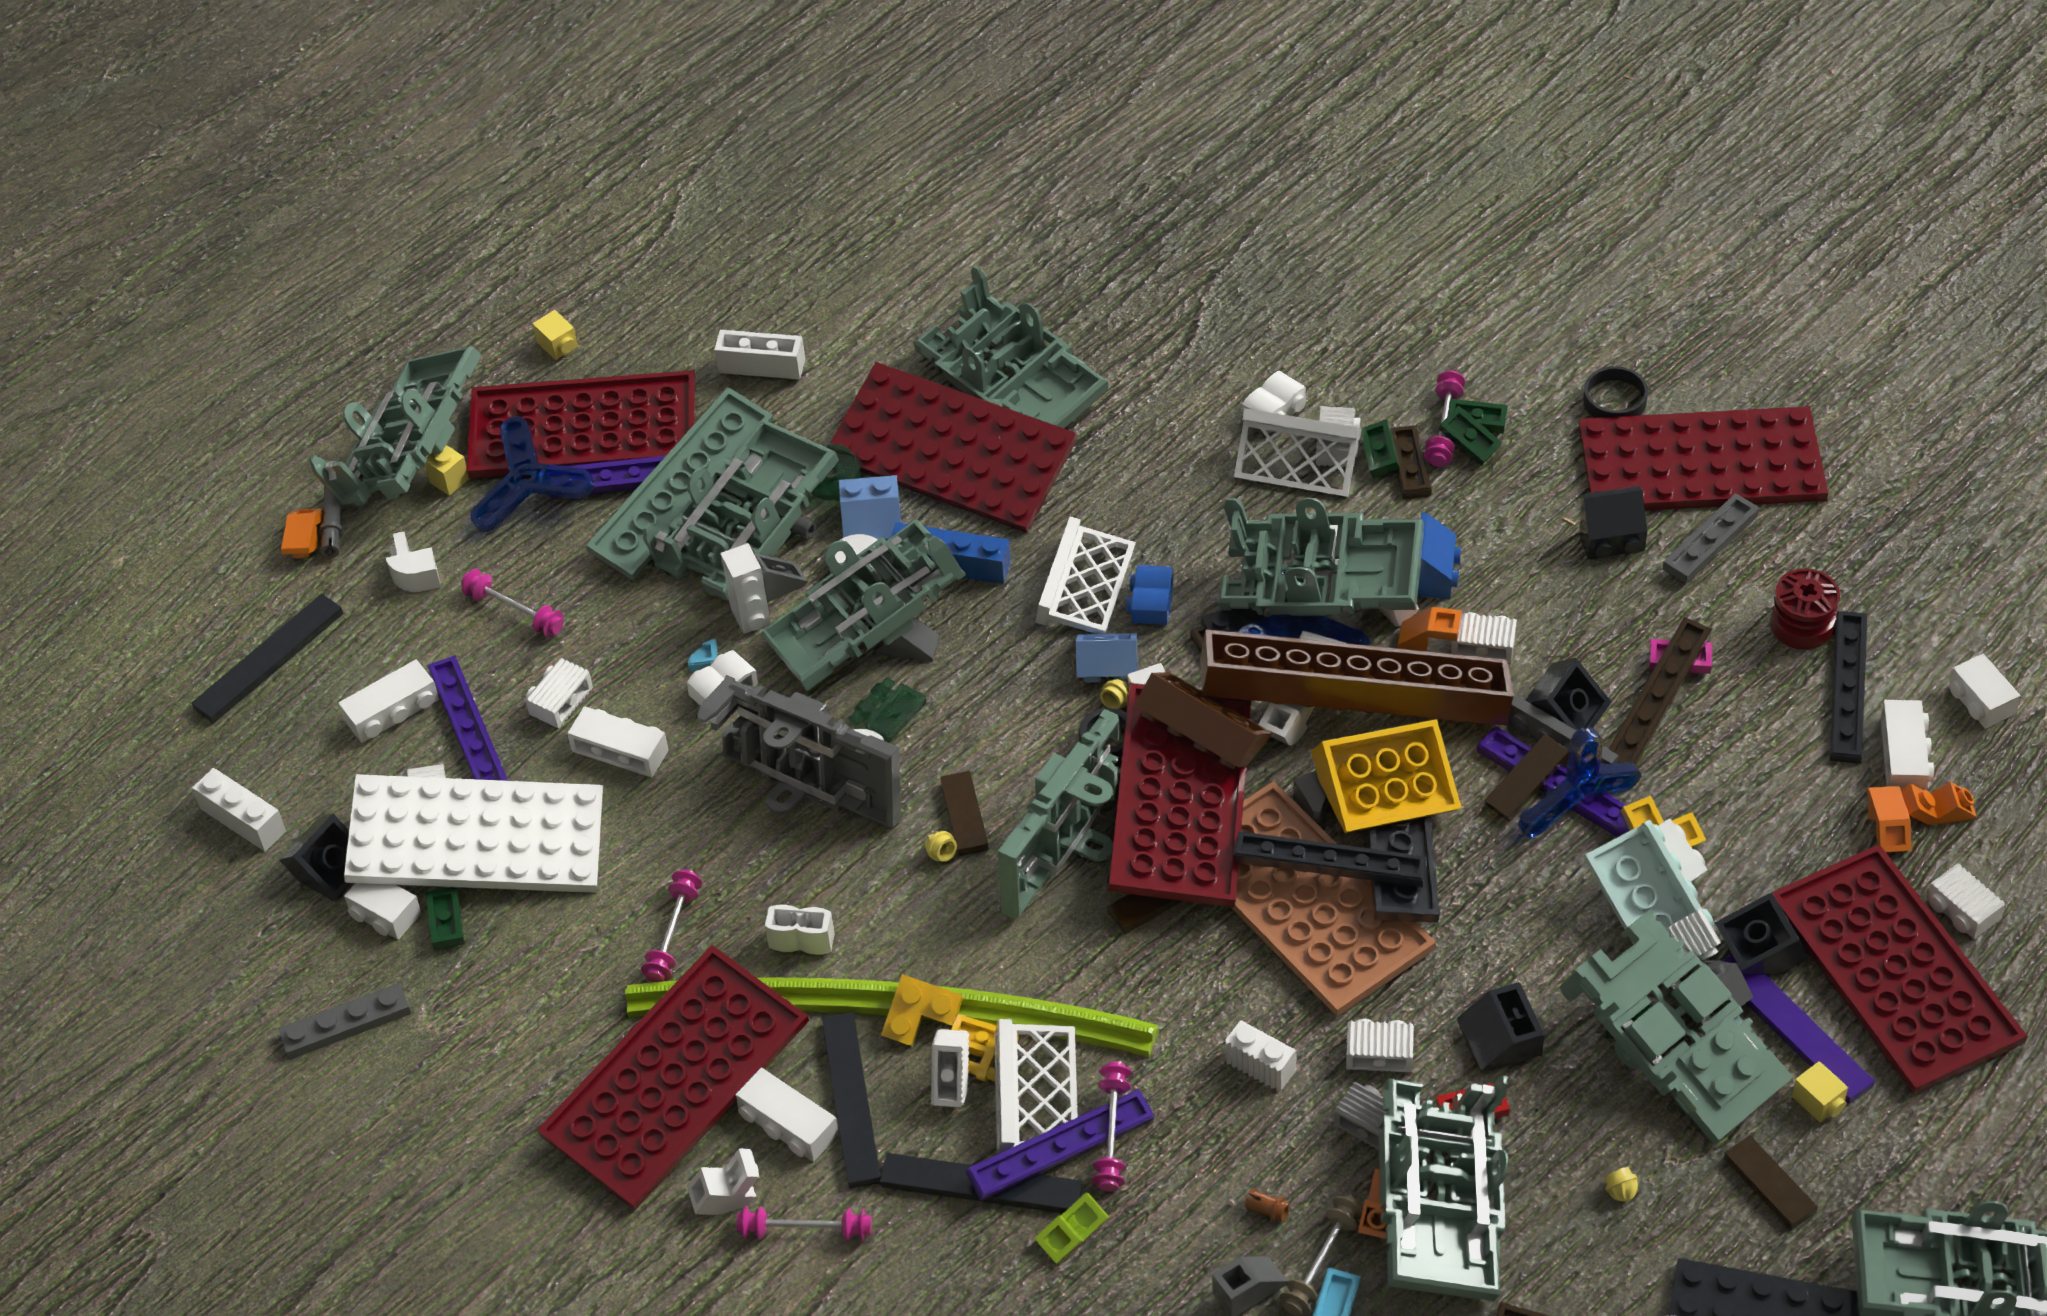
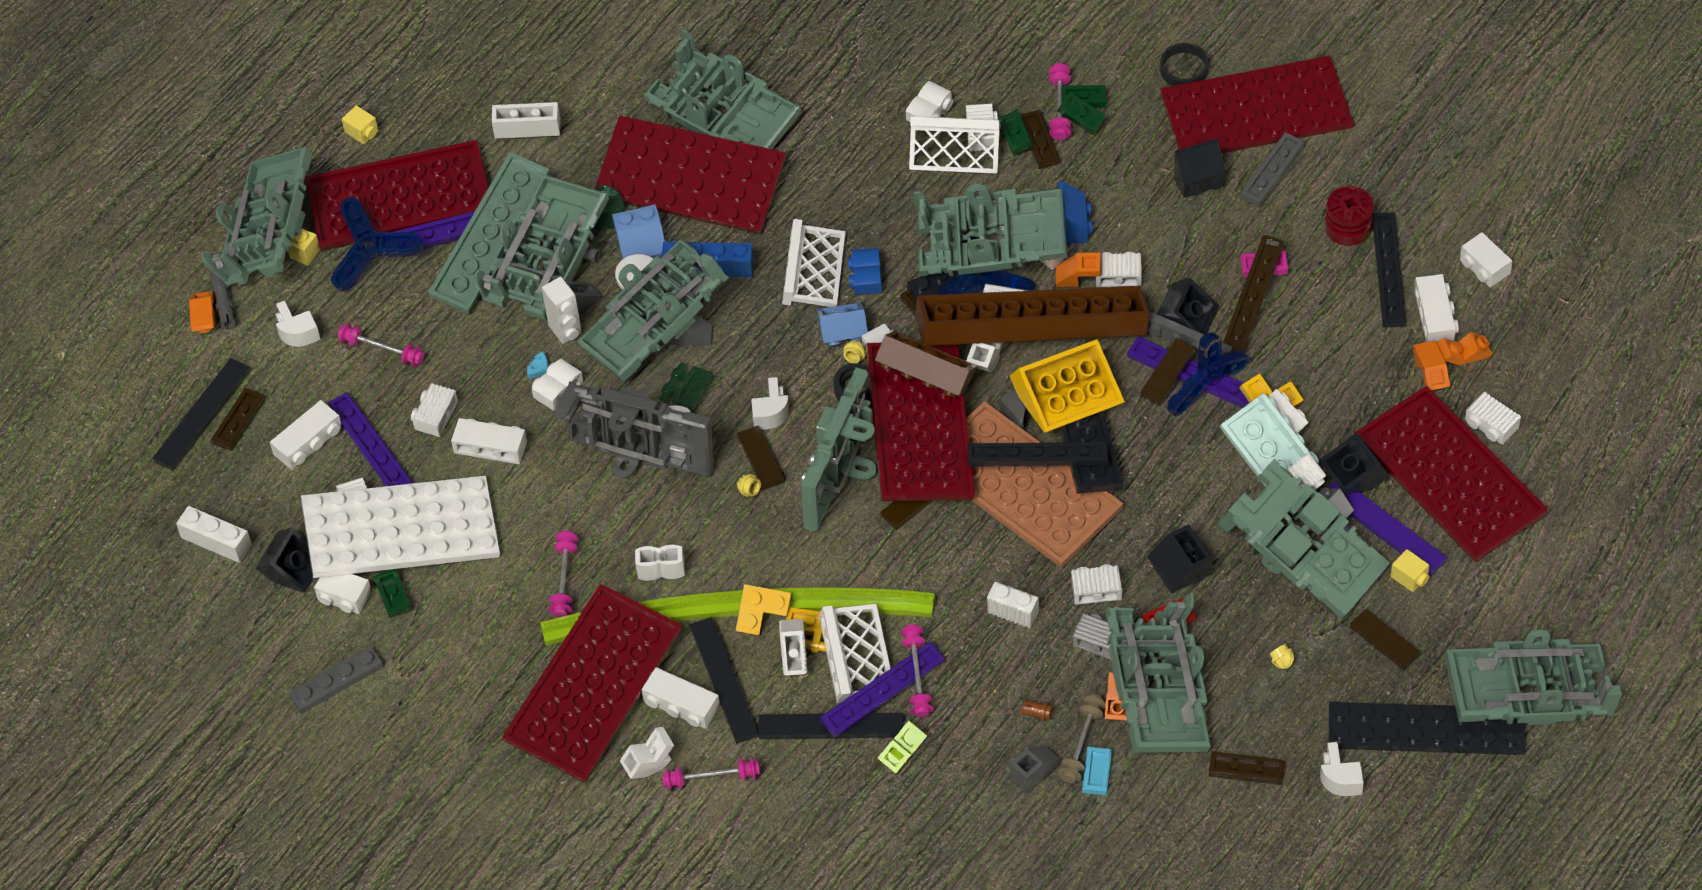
camera: 10 degrees left, 5 degrees up
none -> dark brown tile [211,388,266,452]
none -> white brick [751,377,789,430]

